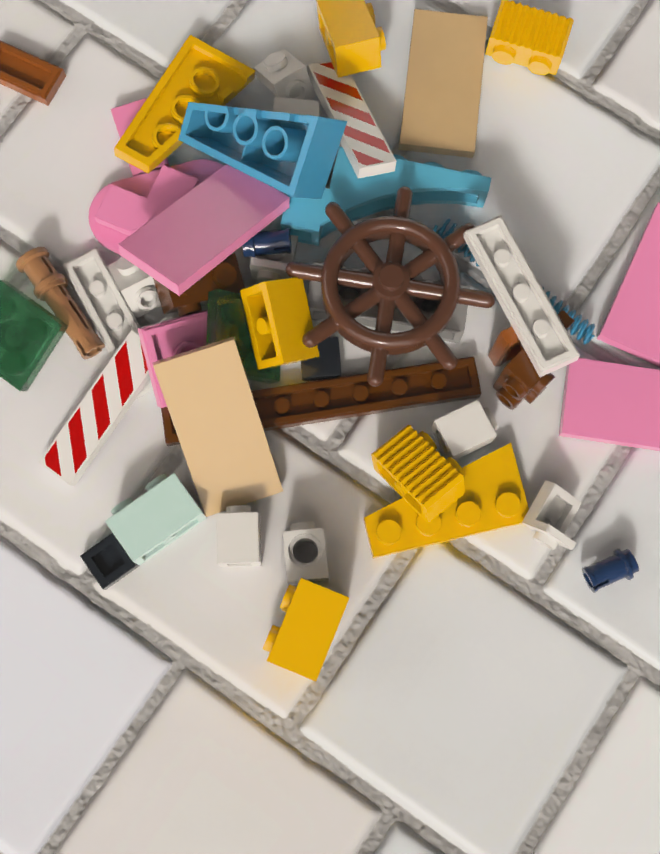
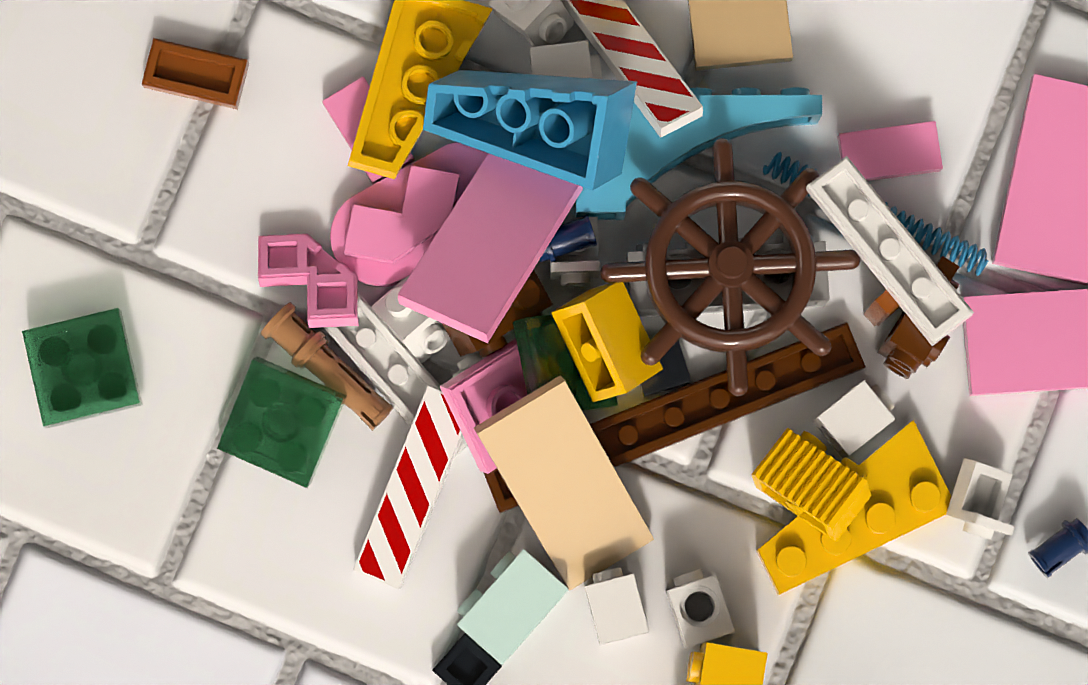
camera: 10 degrees left, 5 degrees up
none -> bright pink tile [258,234,359,328]
none -> bright pink tile [837,121,943,181]

